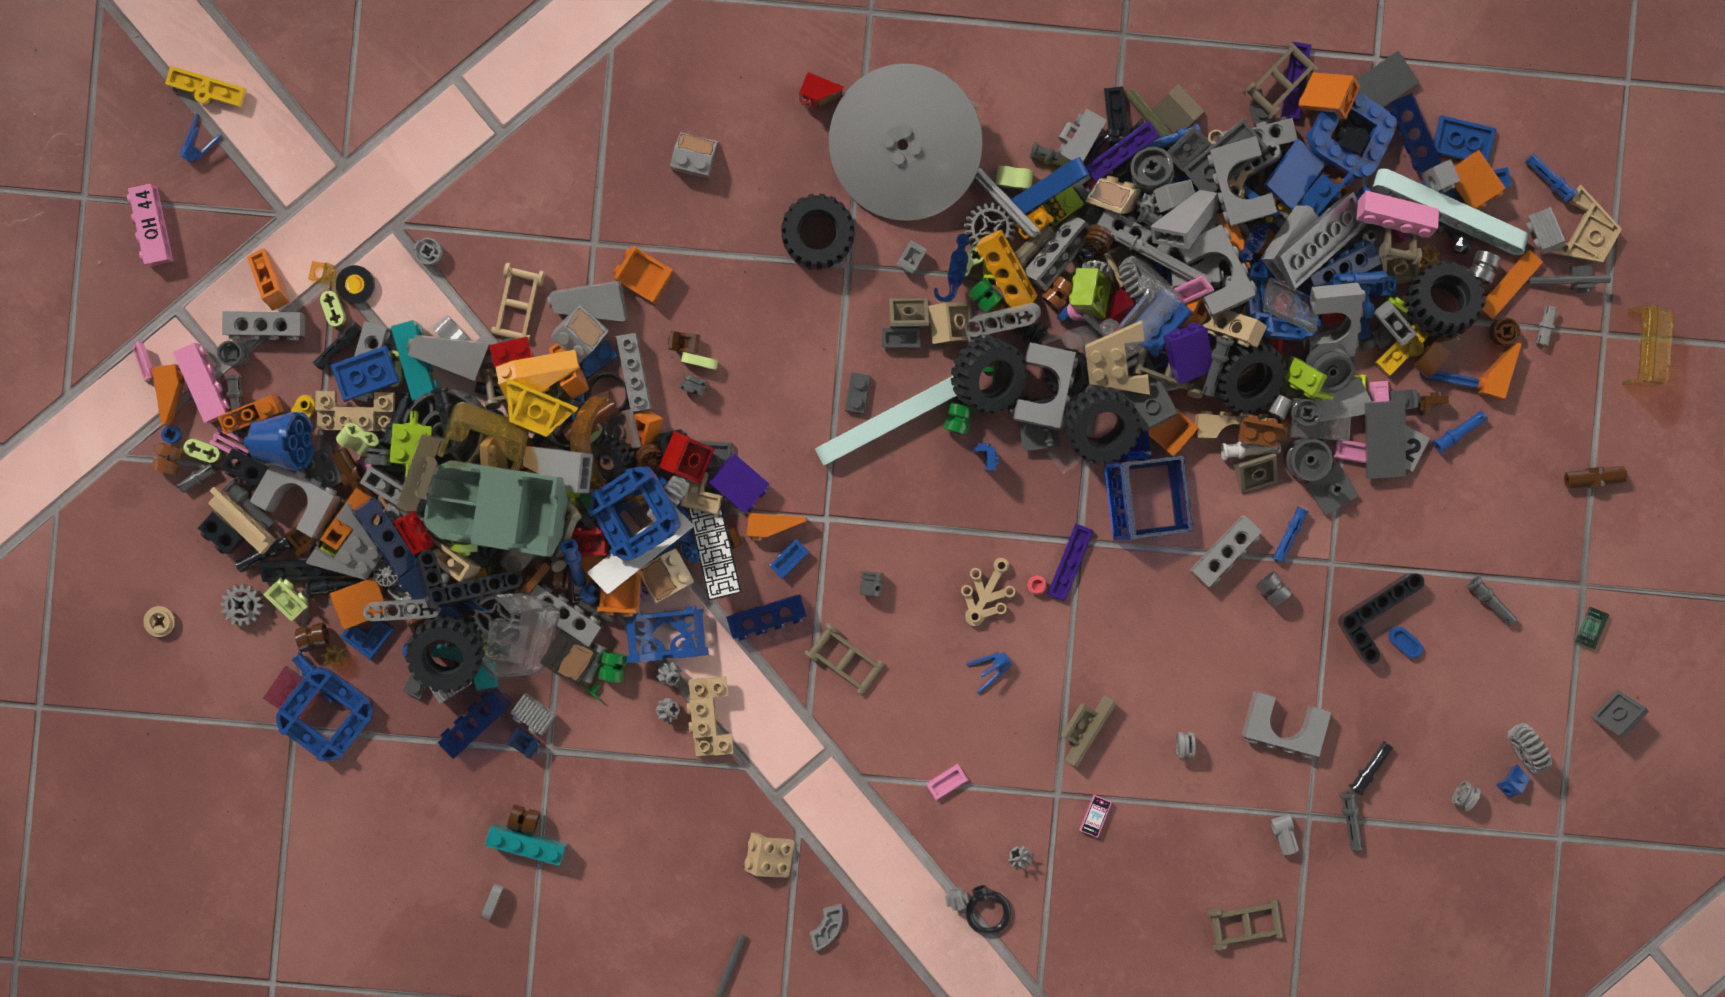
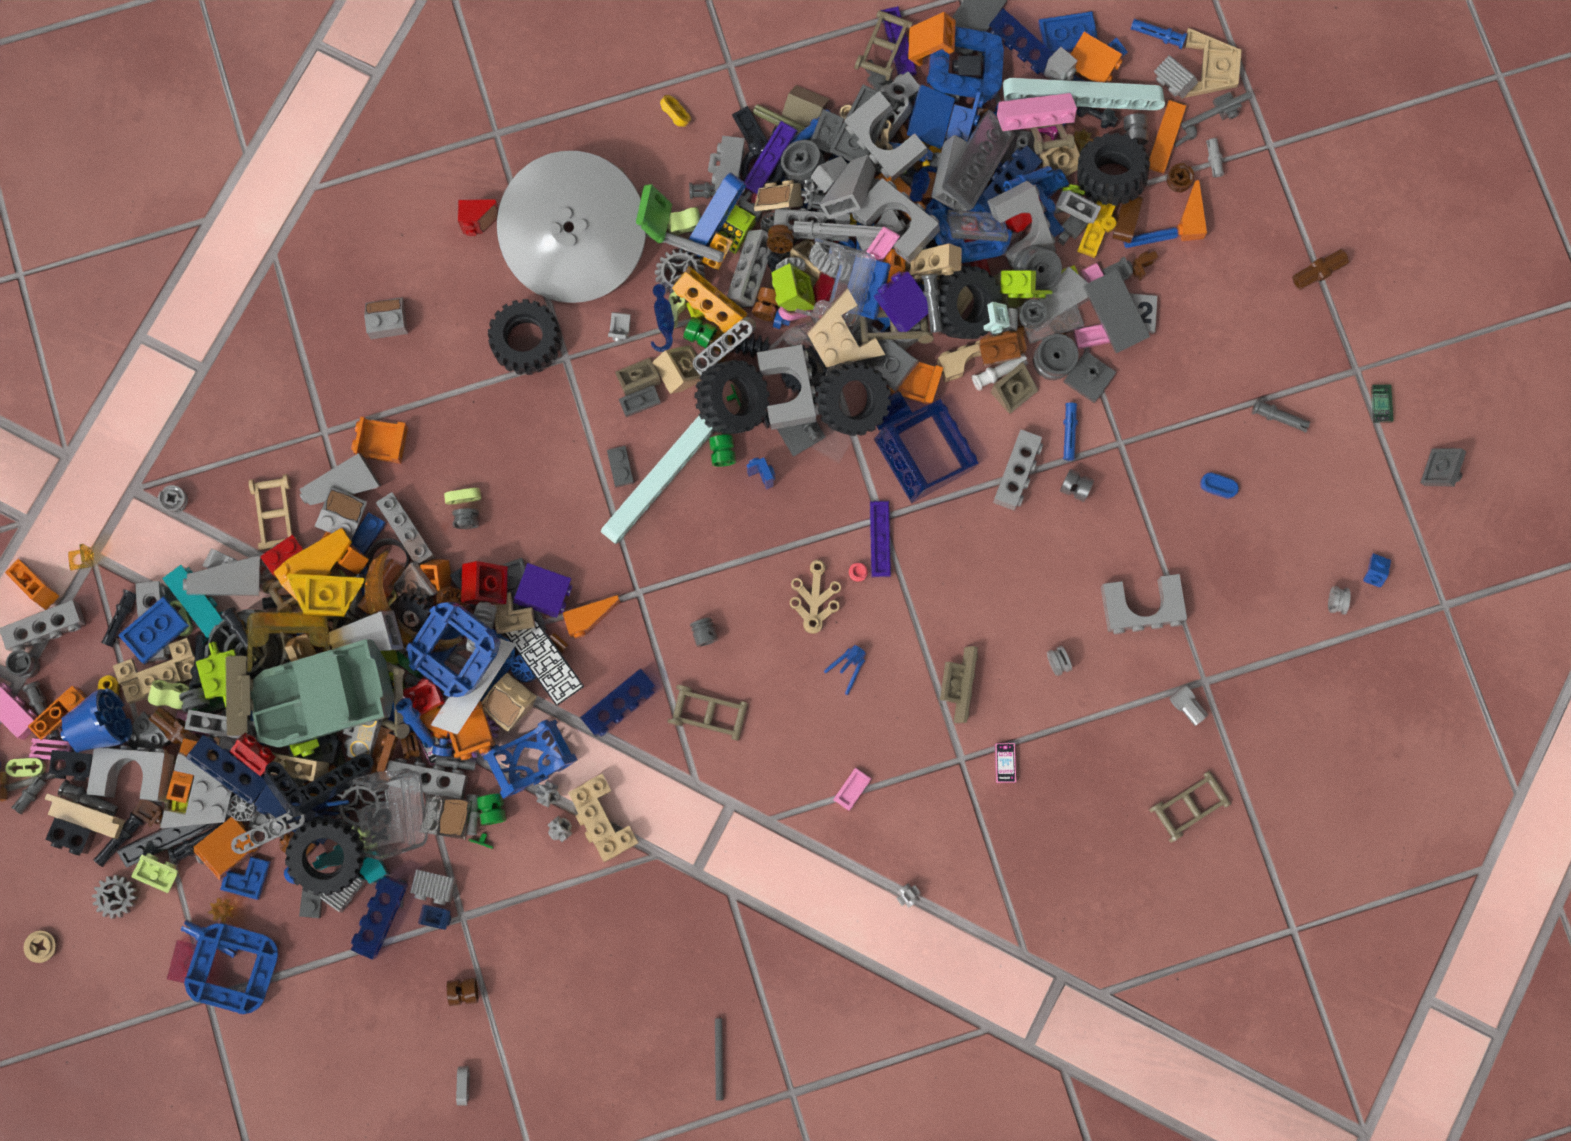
camera: 25 degrees left, 10 degrees down
reddish brown wheel [295,622,330,653] -> none
yellowish green beam [320,291,346,327] -> none
black tile [336,265,375,304] -> none
teal brick [485,823,568,866] -> none
reddish brown bracket [668,331,700,354] -> none
tan bracket [745,833,795,878] -> none
blue plate [769,539,809,579] -> none
light grey tile [810,903,843,951] -> none
black piece [966,885,1011,935] -> none
light grey gear [1008,845,1033,870] -> none
dark tan axle [1014,225,1056,268] -> none
black beam [1338,573,1425,664] -> none
dark grey pin [1339,791,1363,851] -> none
black pin [1348,741,1394,796] -> none
blue pin [1432,410,1488,454] -> none
light grey gear [1508,723,1552,774] -> none
clear yellow windscreen [1622,304,1676,387] -> none
none -> bright green container [636,184,672,243]
none -> yellow plate [660,95,691,127]
none -> light aqua bracket [984,302,1010,334]
none -> dark grey hand [1174,126,1197,147]

